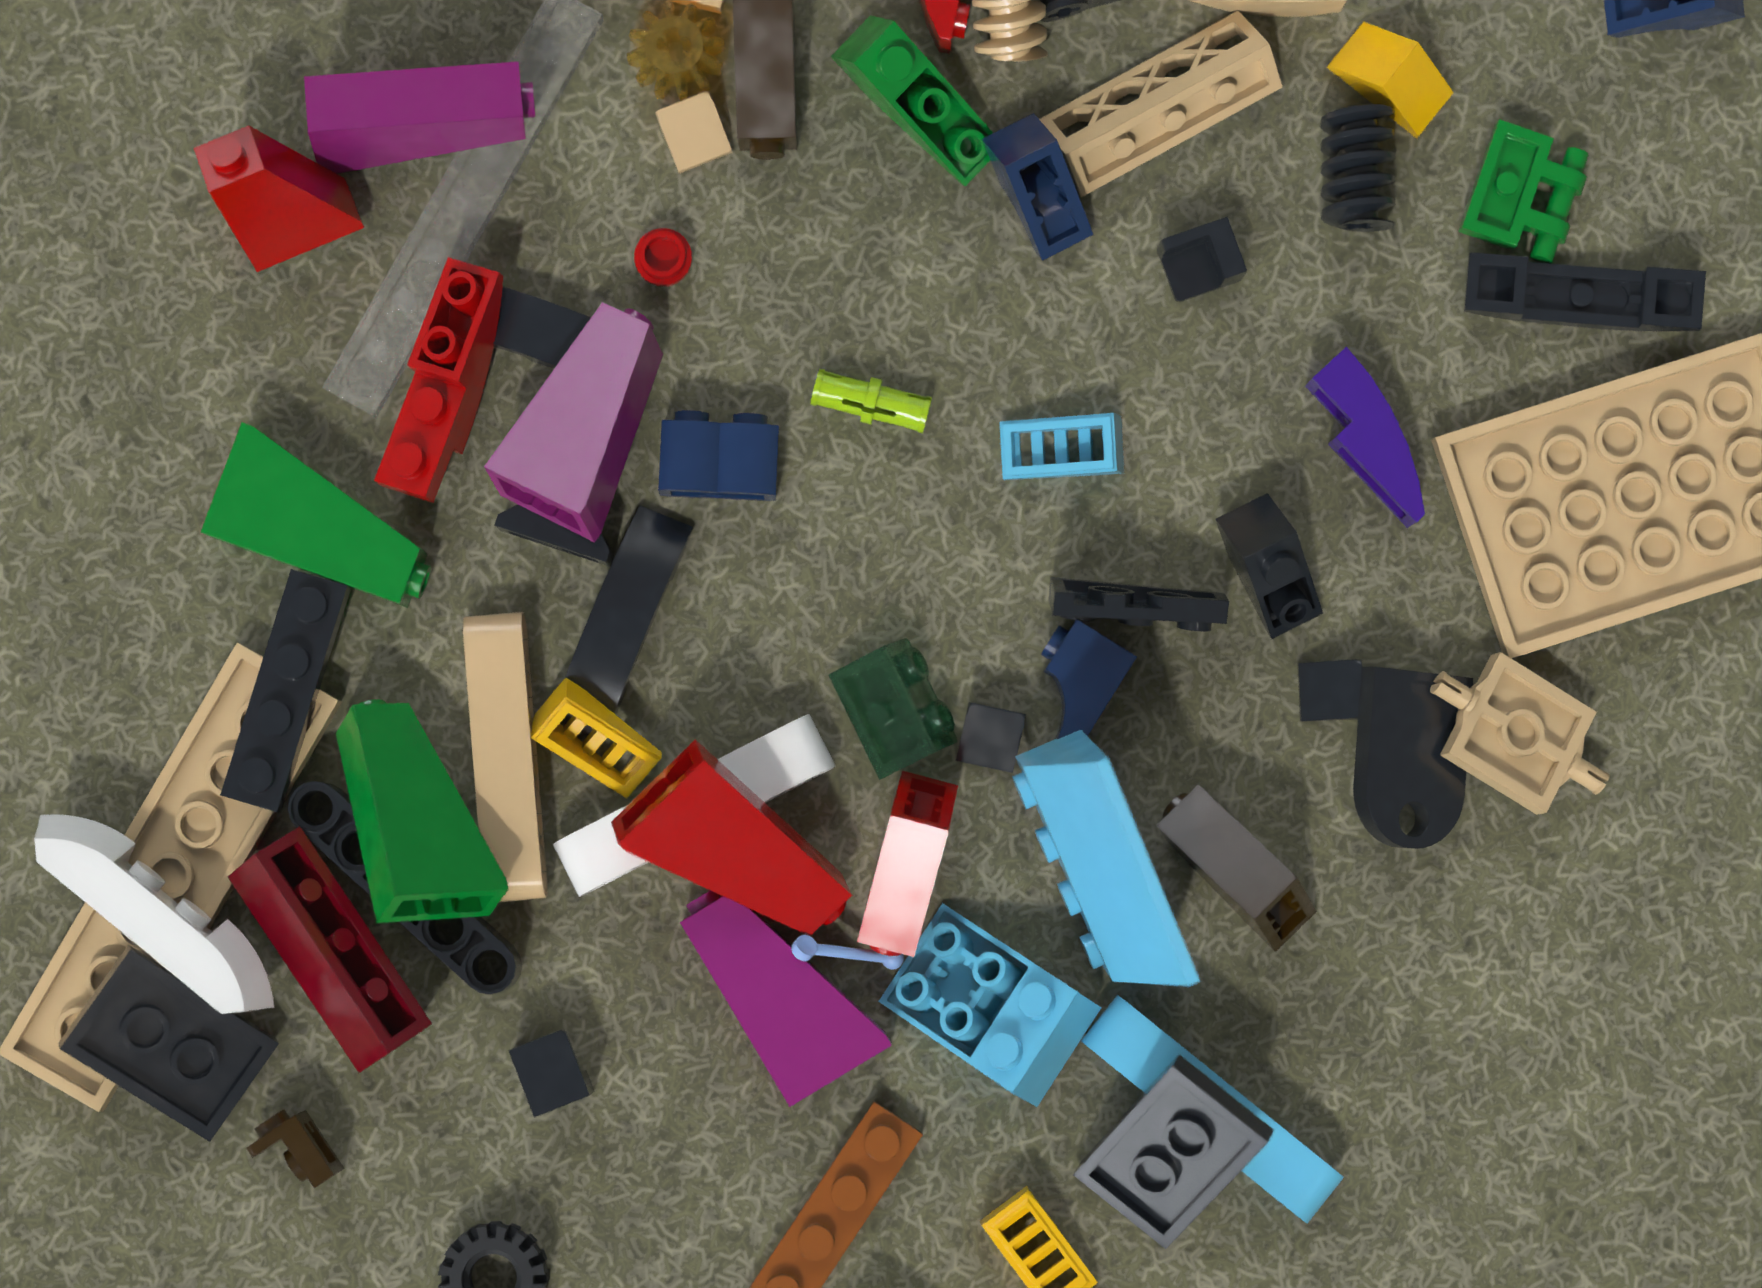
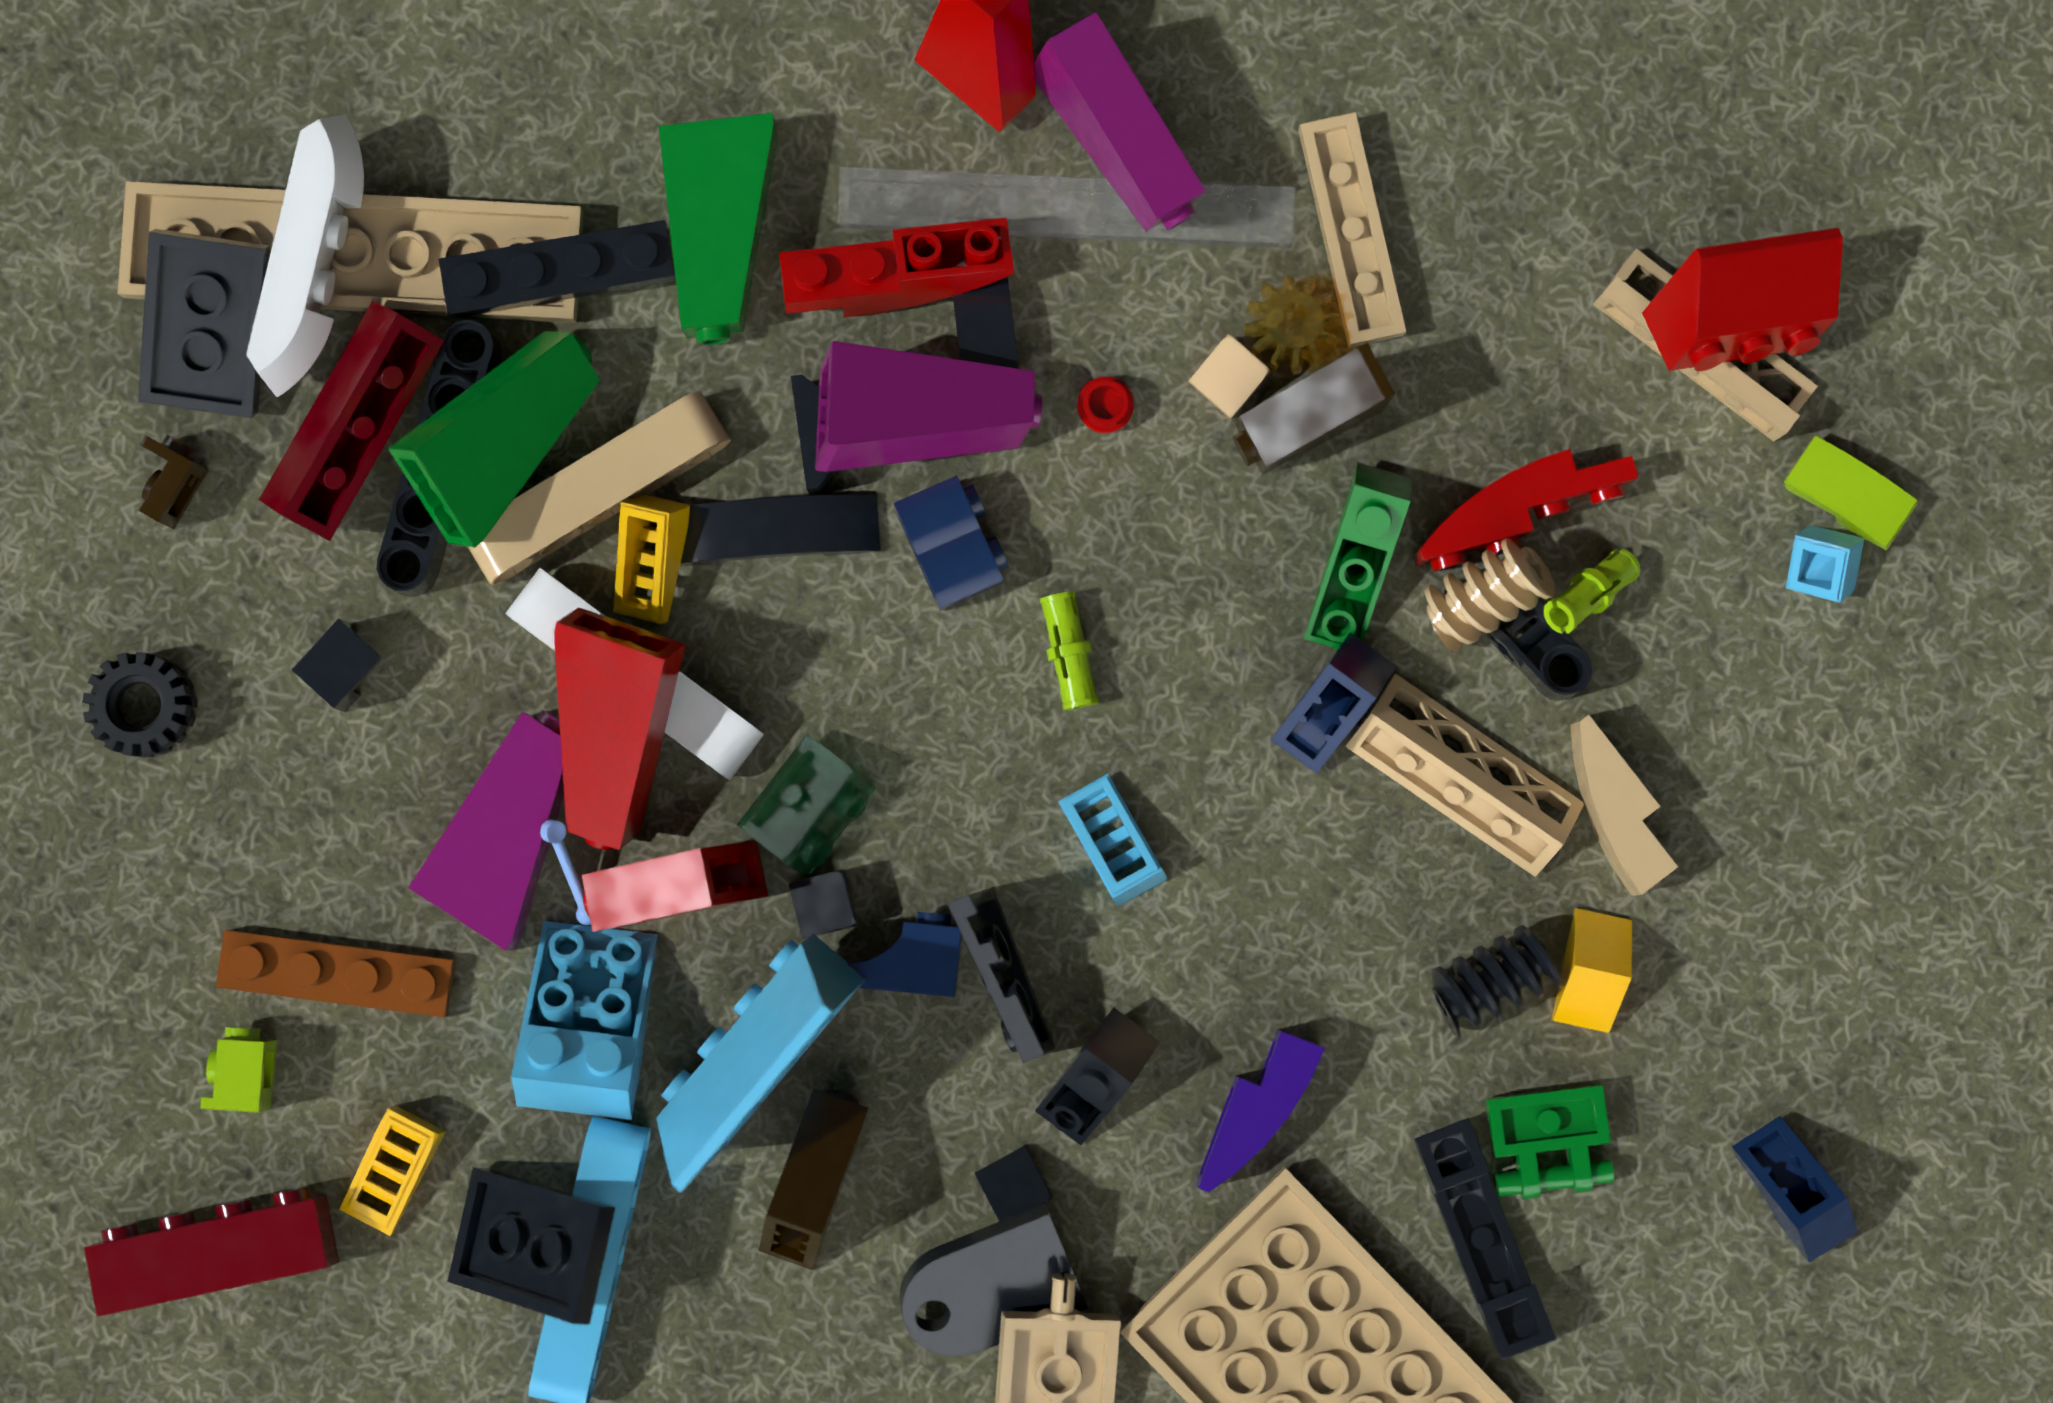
camera: 65 degrees right, 0 degrees up
black panel [1157,216,1247,302] -> none

